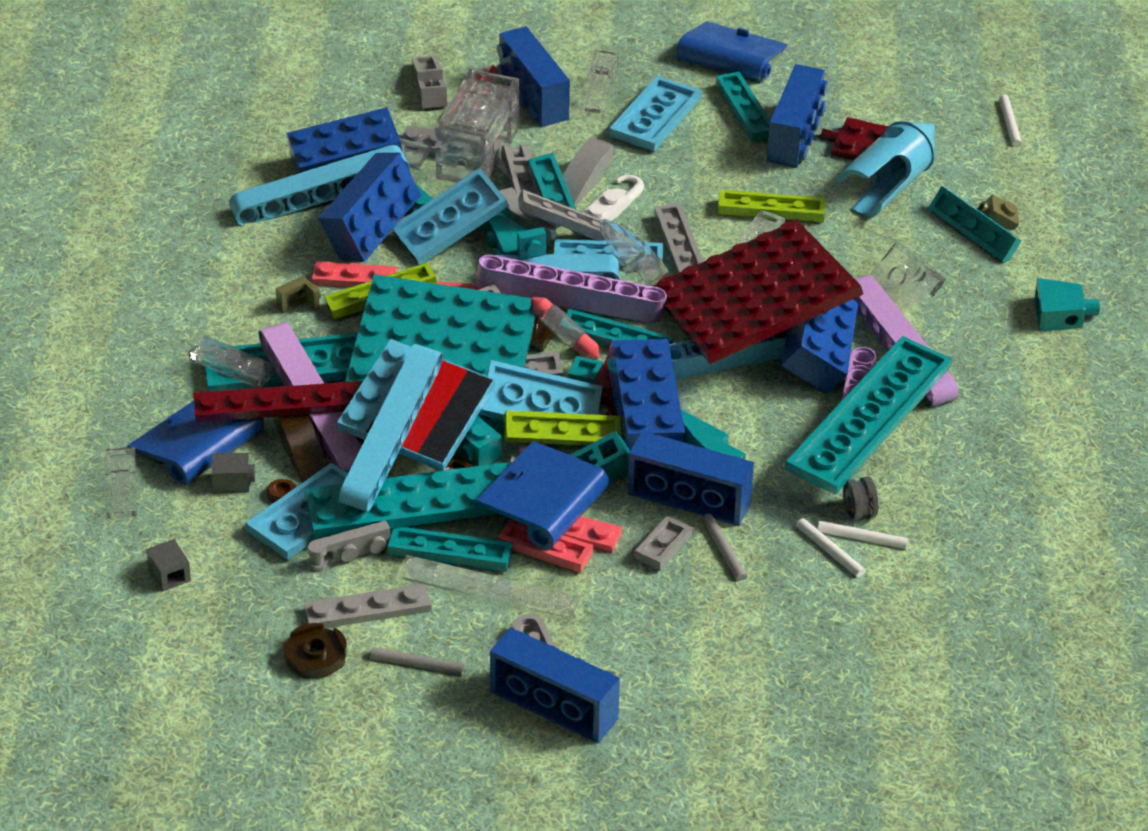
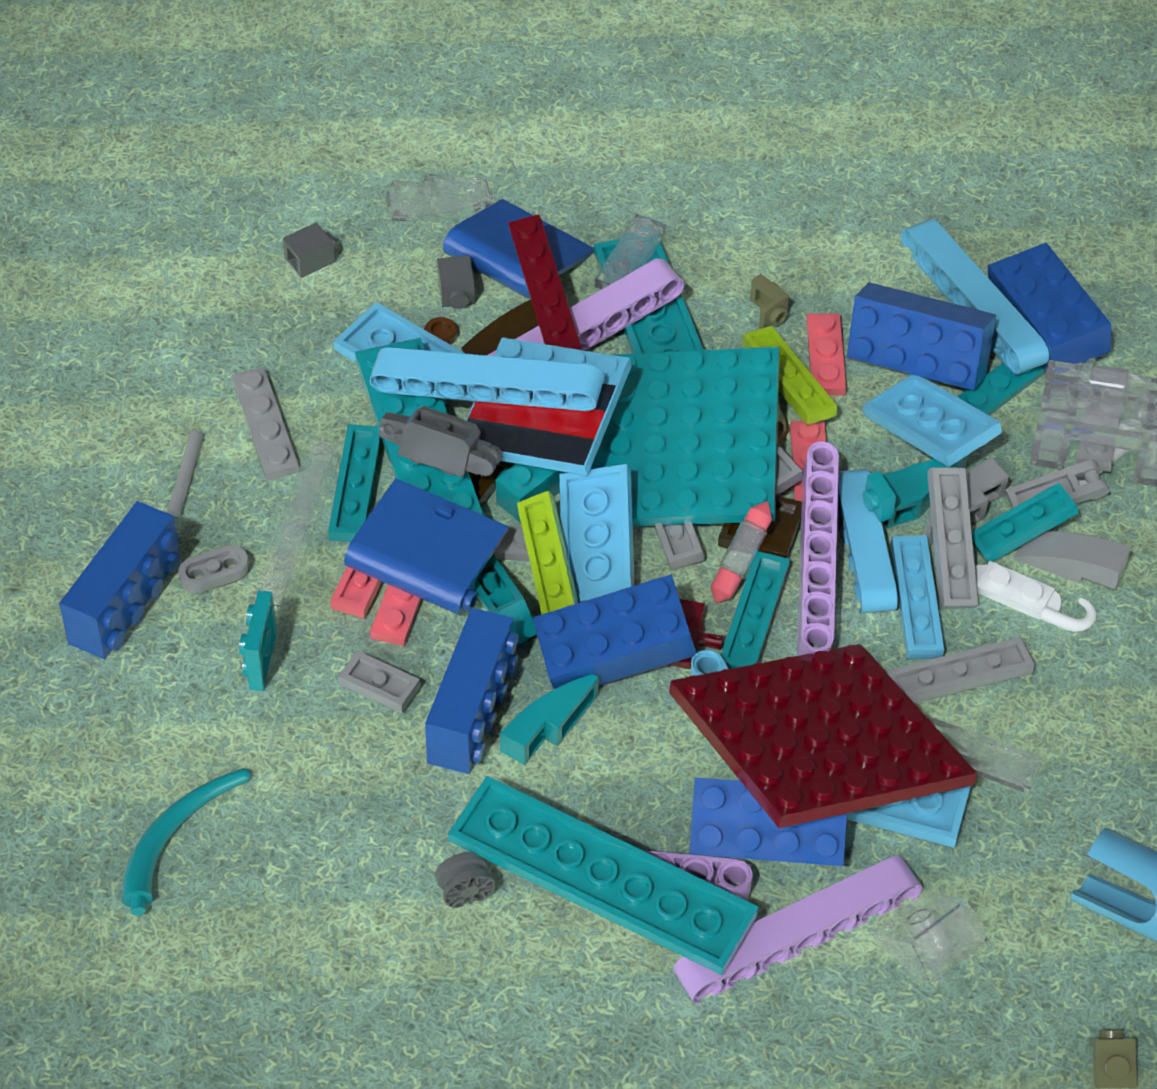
camera: 85 degrees right, 10 degrees up
dark brown plate [284,623,347,678] -> none
light grey plate [308,520,391,572] -> none
teal plate [567,356,603,384] -> none
clear slope [600,218,669,286] -> none
light grey bar [702,514,747,582] -> none
lime plate [718,190,826,222] -> none
white bar [796,518,866,578] -> none
white bar [818,521,908,550] -> none
teal plate [928,186,1022,263] -> none
none -> teal animal [122,768,251,916]
none -> teal plate [239,590,277,691]
none -> dark grey hinge [378,406,503,477]

